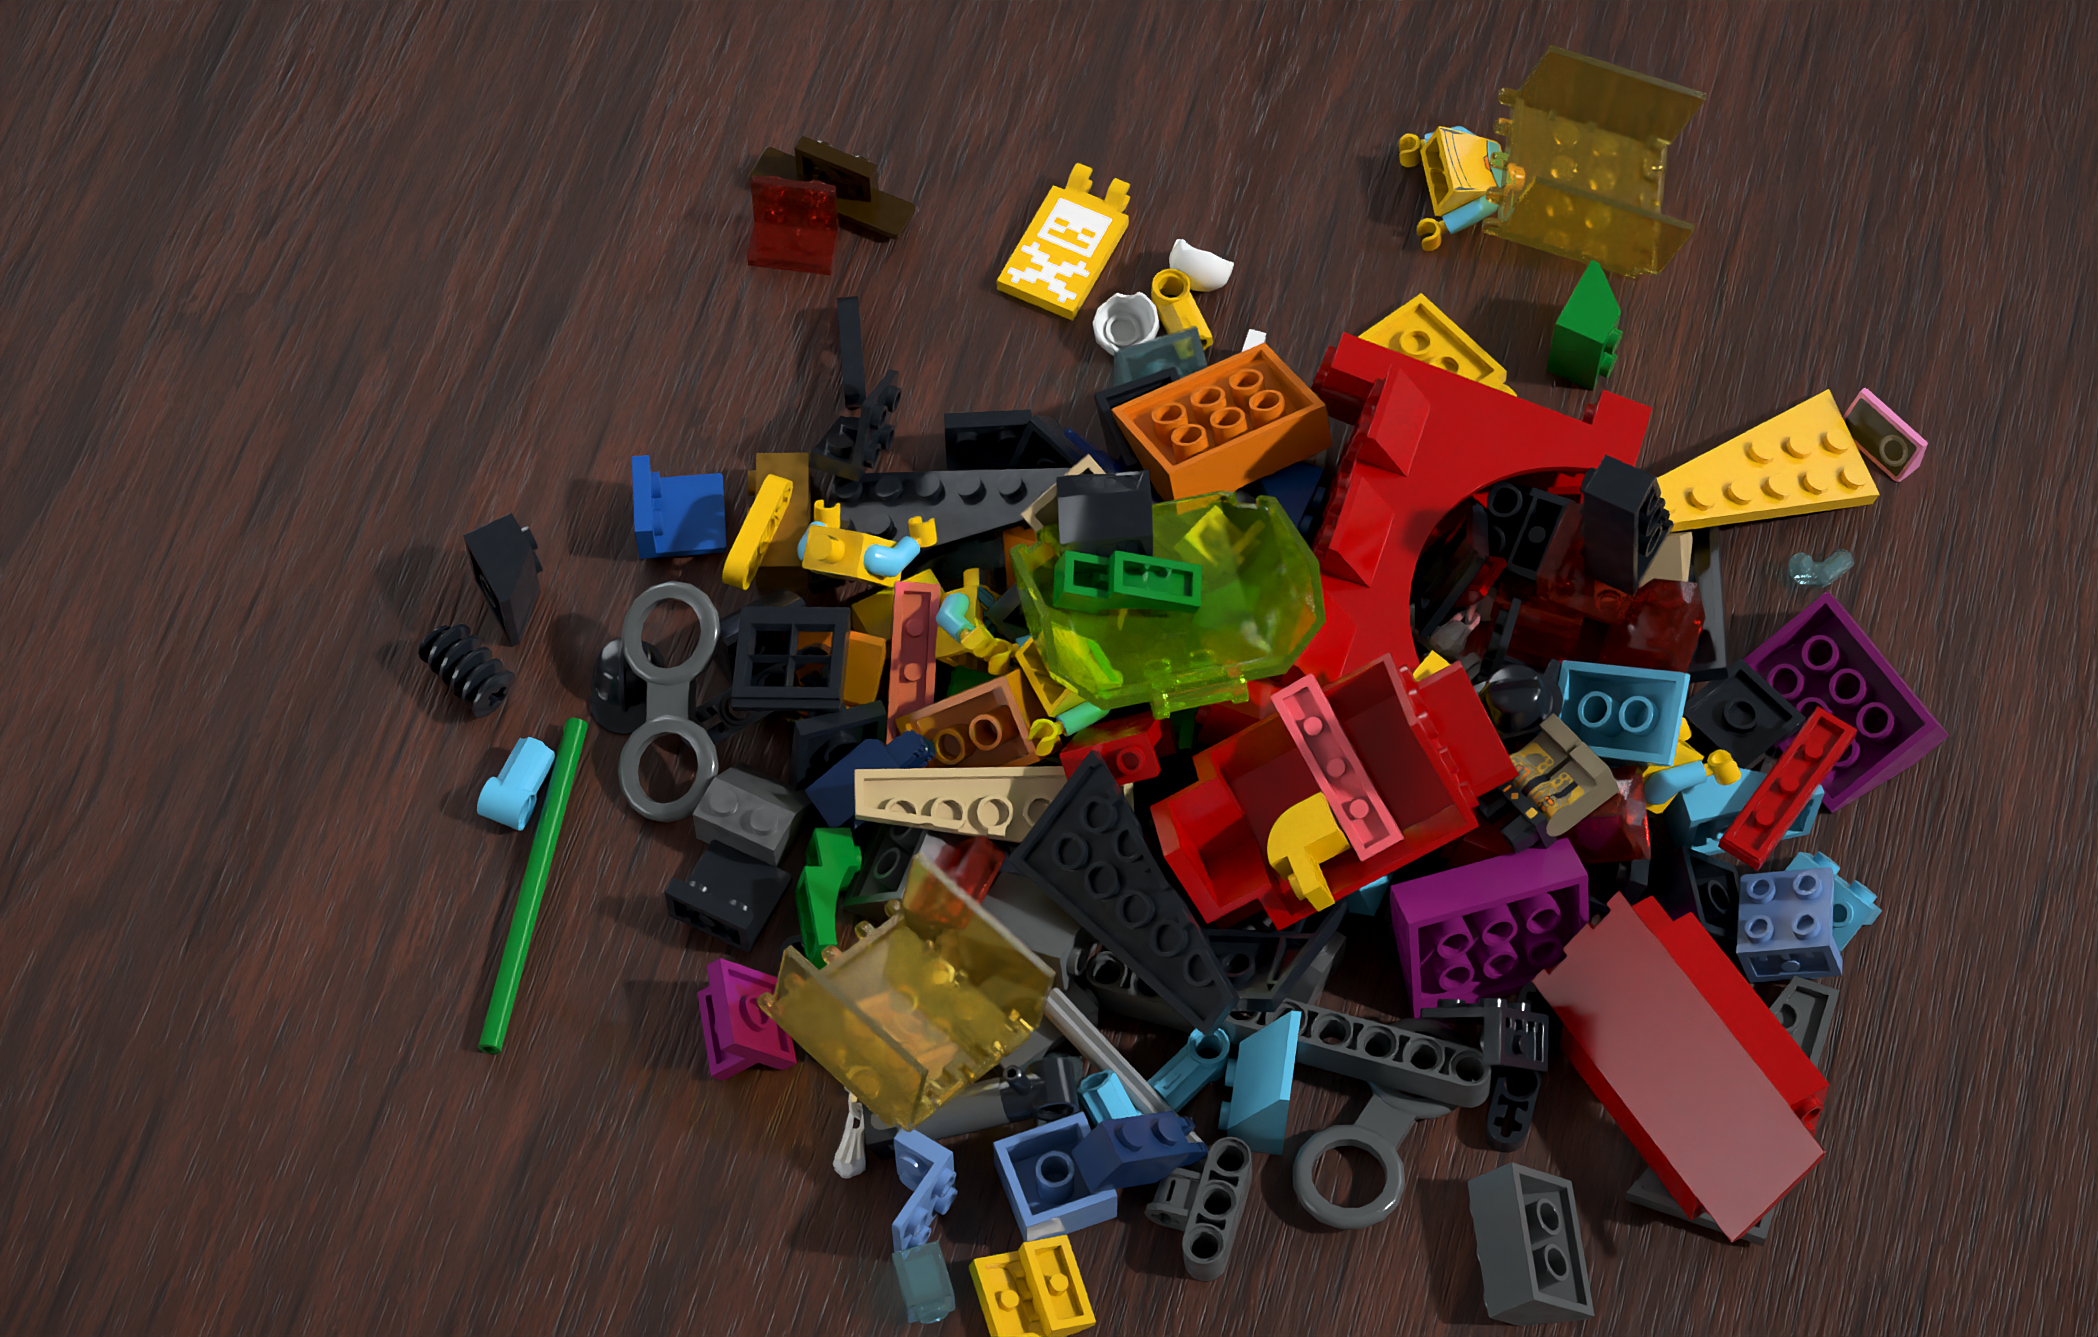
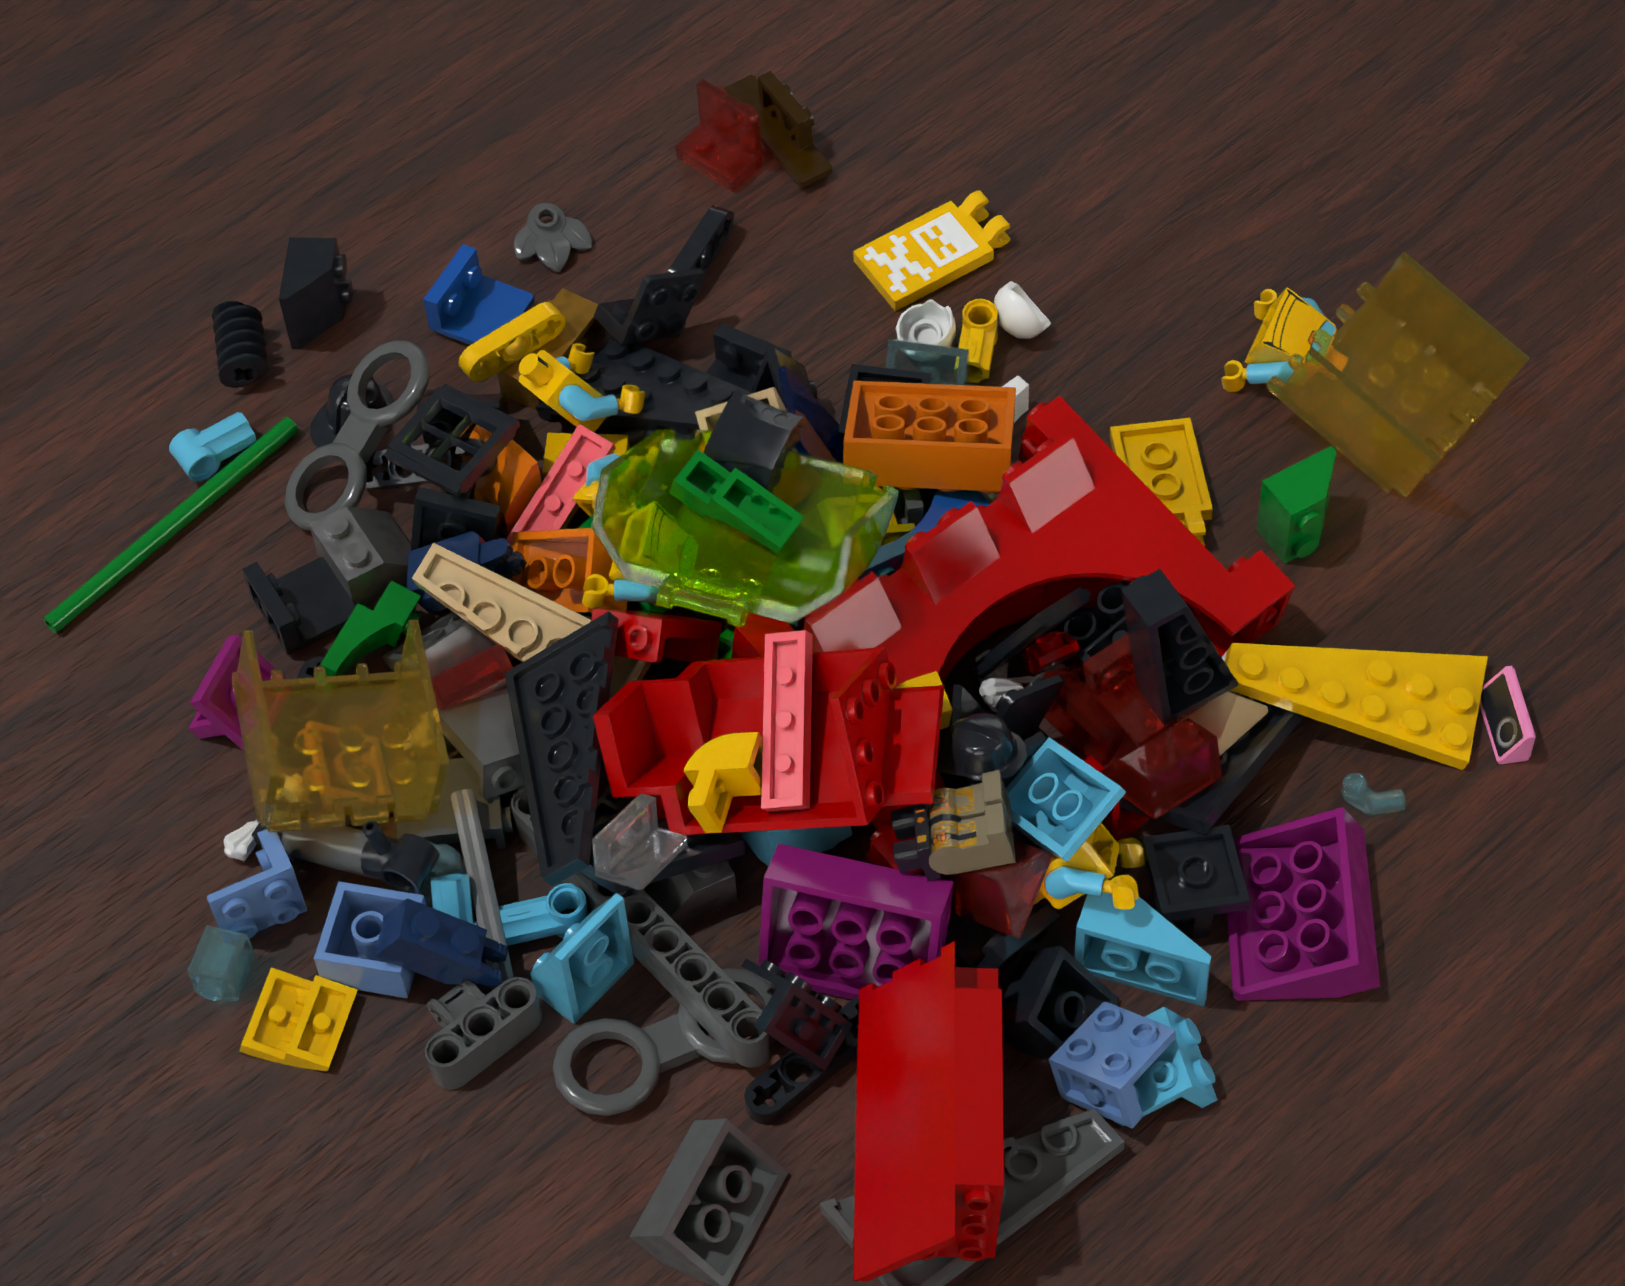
camera: 35 degrees right, 5 degrees down
red tile [1718,706,1857,871] -> none
none -> dark grey plate [514,202,592,273]
none -> clear panel [592,793,687,890]

